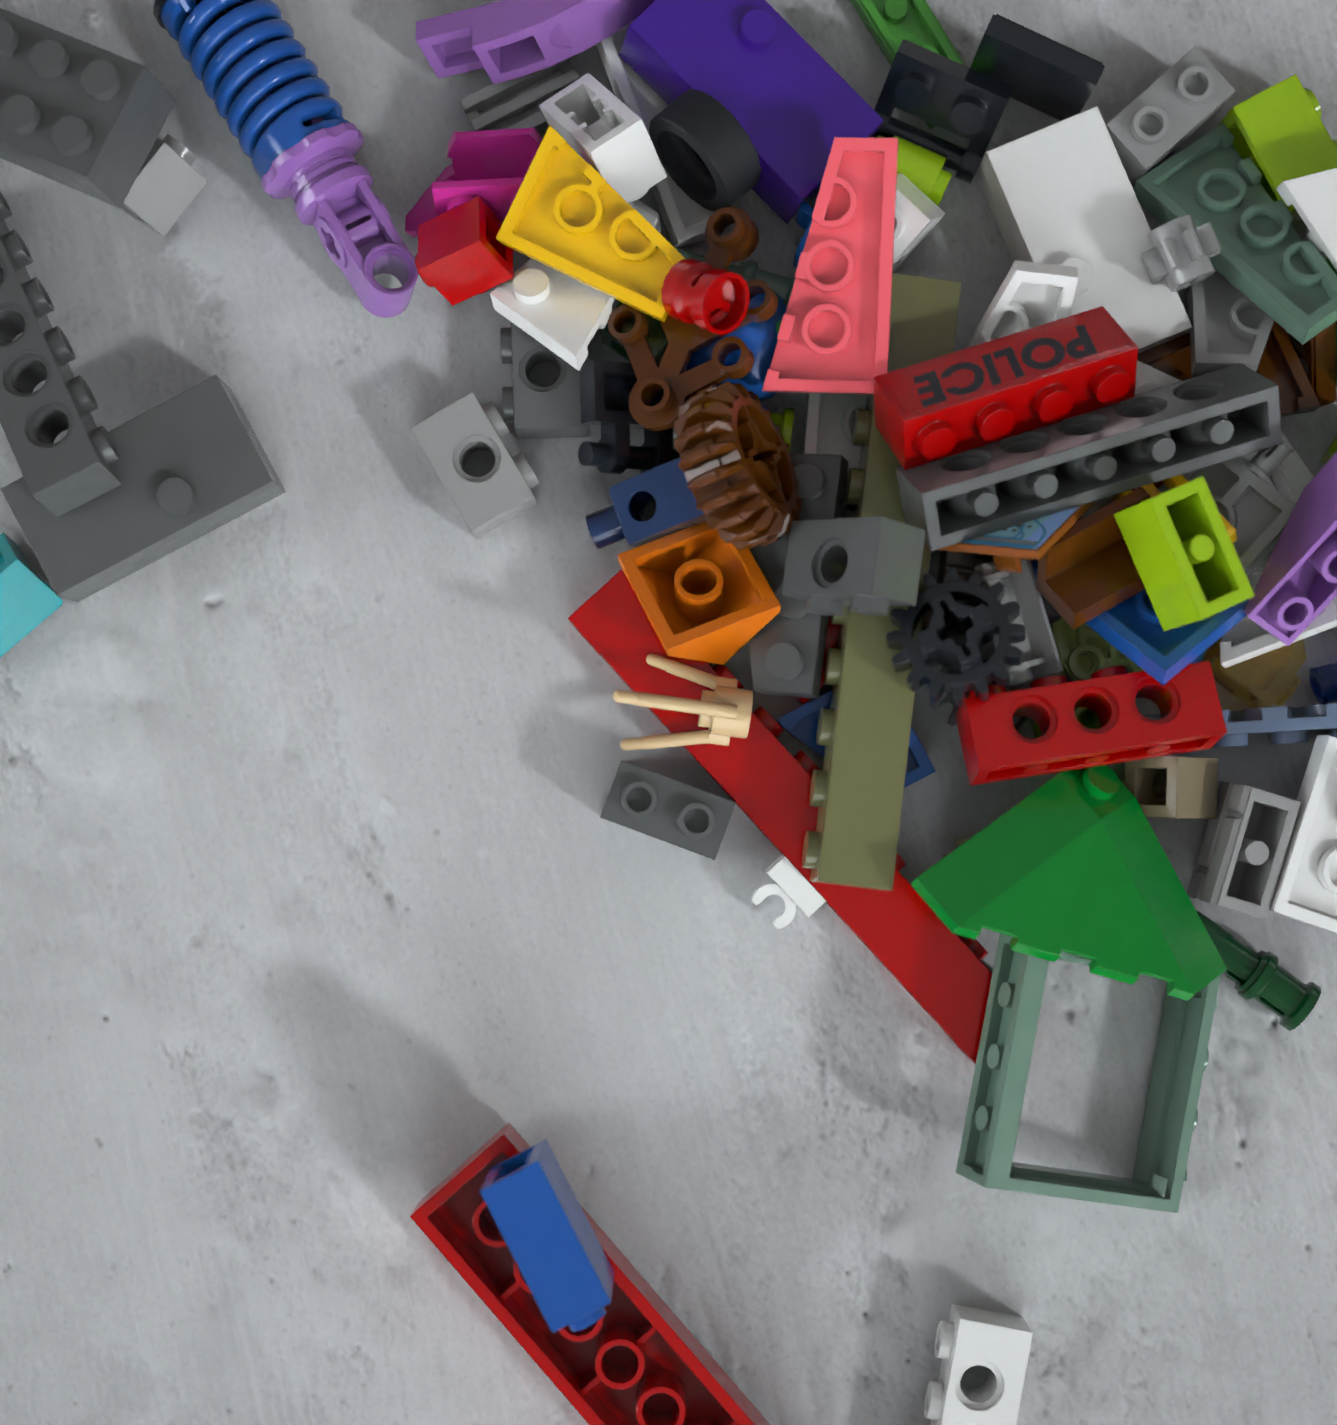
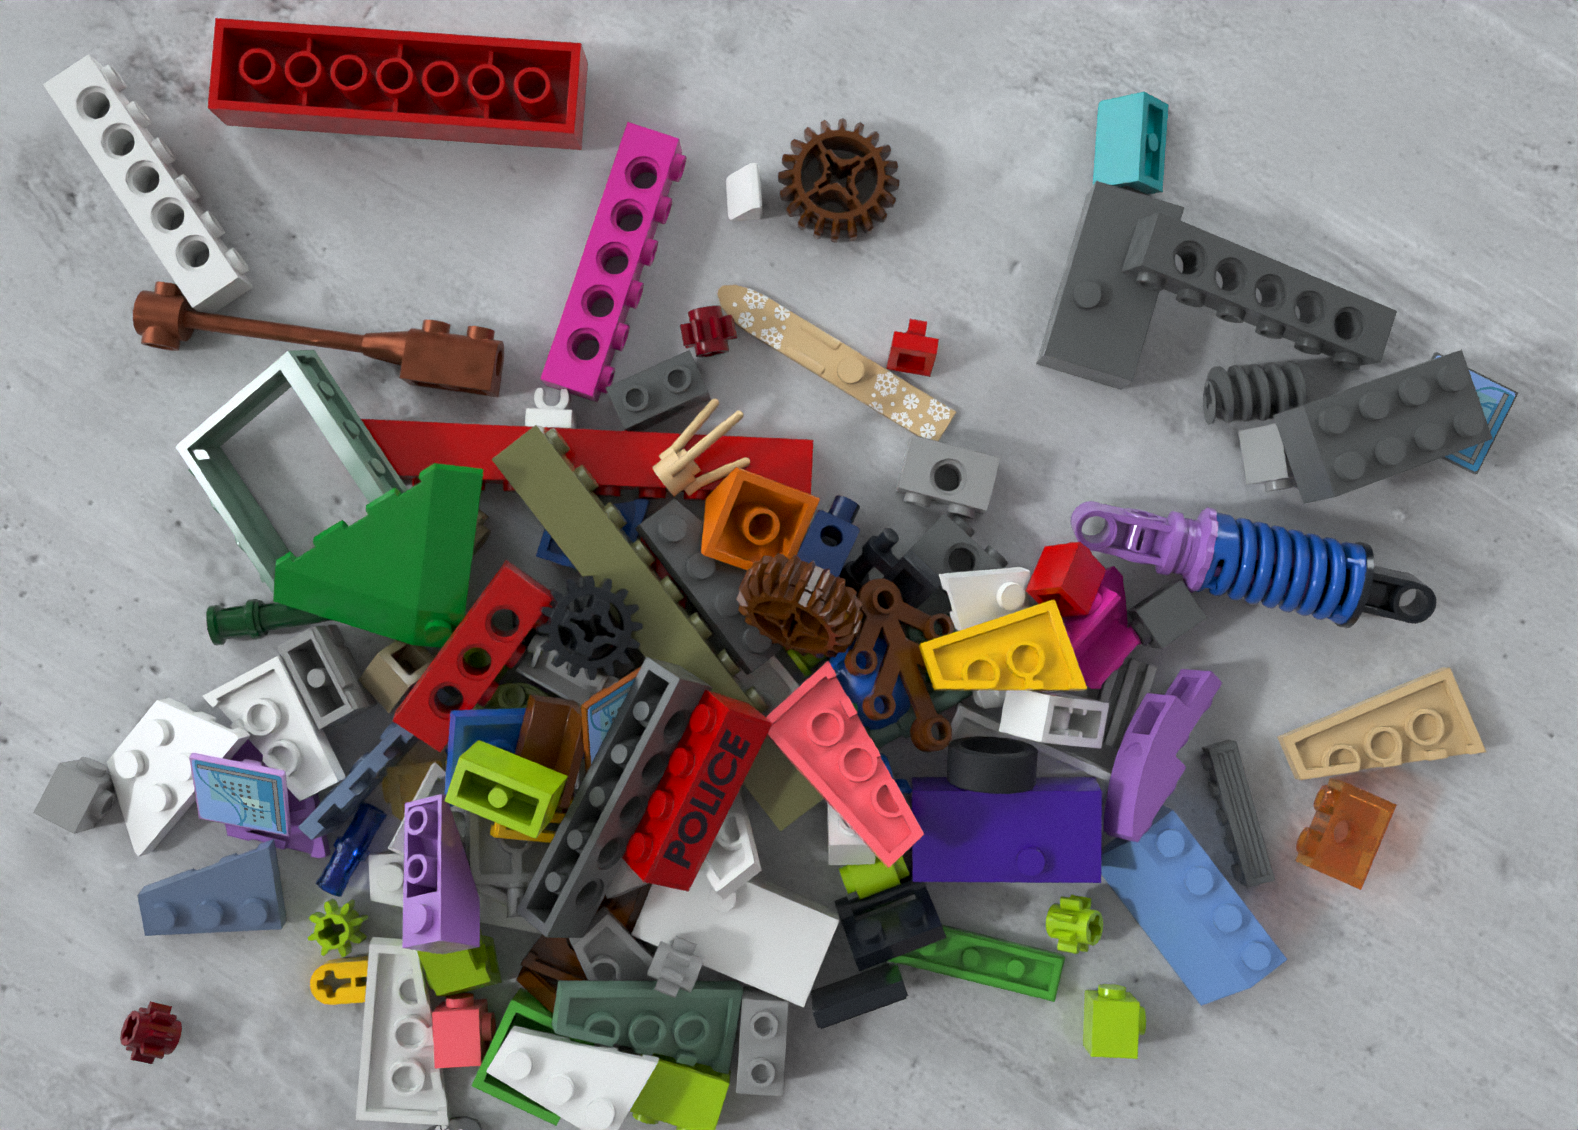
camera: 135 degrees right, 0 degrees up
blue brick [480,1139,614,1333] -> none
red wheel [662,258,750,335] -> none
dark grey brick [781,516,926,616] -> none
none -> copper bar [133,281,504,398]
none -> dark pink brick [540,122,687,403]
none -> dark red gear [680,305,737,358]
none -> tan piece [717,285,956,441]
none -> white slope [726,163,763,221]
none -> reddish brown gear [778,118,900,243]
none -> red tile [886,318,939,377]
none -> dark grey brick [1127,580,1208,649]
none -> dark grey piece [1203,361,1307,424]

